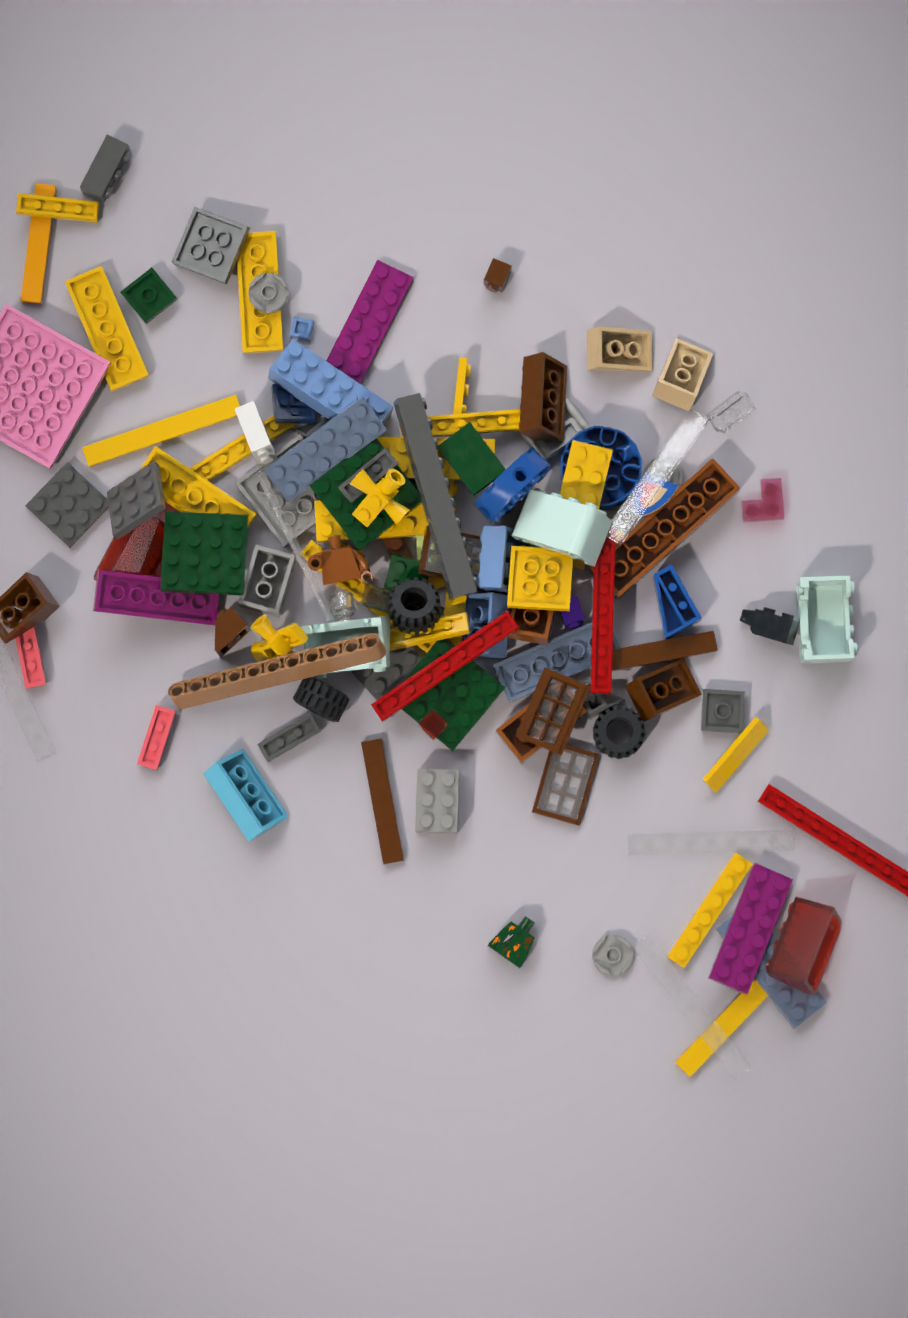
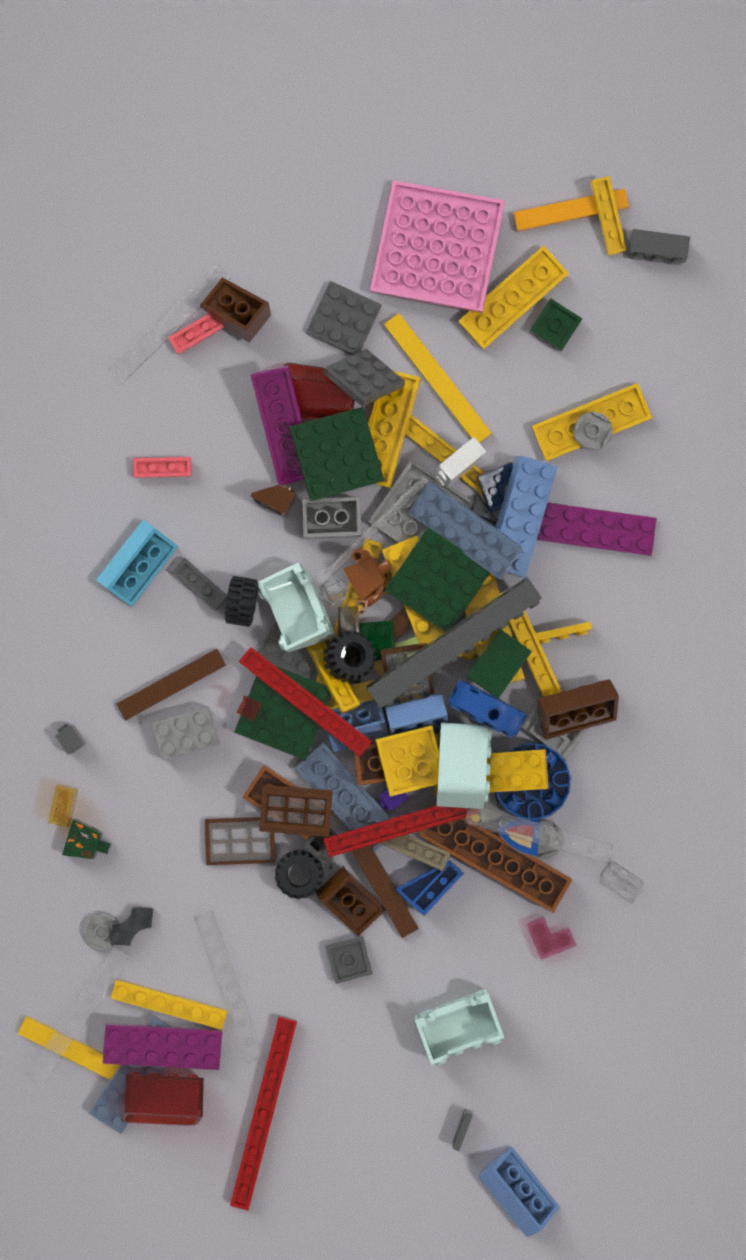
camera: 70 degrees right, 5 degrees up
medium nougat beam [168,633,386,709] -> none
plate [171,207,250,284] -> none
yellow brick [250,614,308,661] -> none
medium blue tile [290,317,314,341] -> none
dark grey plate [338,448,399,504] -> none
yellow brick [350,469,410,528] -> none
reddish brown brick [484,258,512,293] -> none
tan slope [587,326,652,372] -> none
tan slope [652,338,713,411] -> none
yellow tile [702,717,769,793] -> none
black hinge [740,607,800,645] -> none
none -> clear yellow brick [48,784,79,827]
none -> dark grey brick [55,724,86,755]
none -> black tile [110,907,153,946]
none -> dark tan plate [378,834,451,872]

